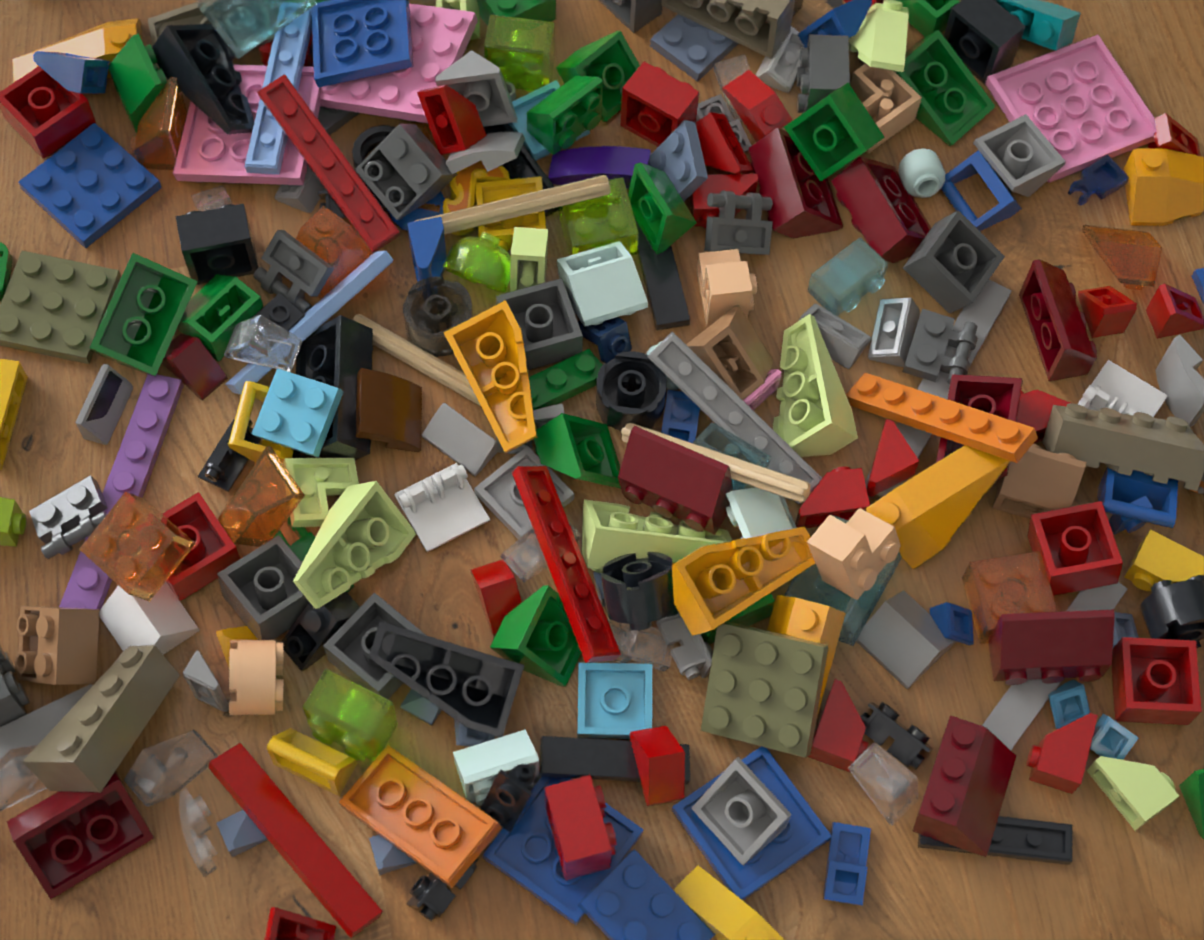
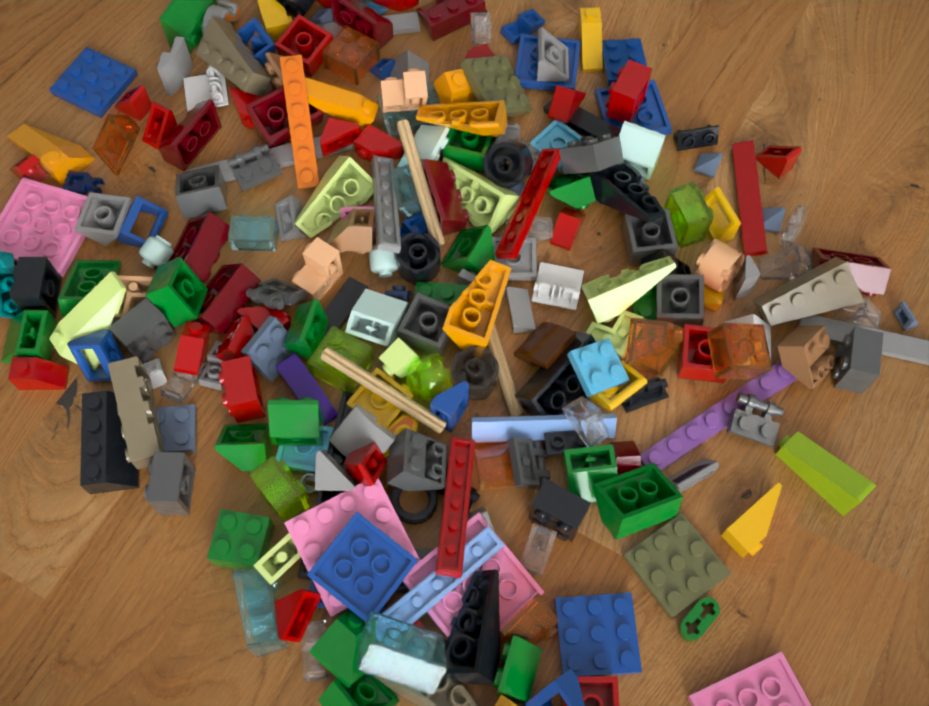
camera: 135 degrees left, 0 degrees up
orange tile [339,745,501,888] -> none
black hinge [480,764,535,832] -> none
black hinge [861,701,933,769] -> none
light grey slope [868,298,920,367] -> none
none -> dark grey brick [559,133,624,175]

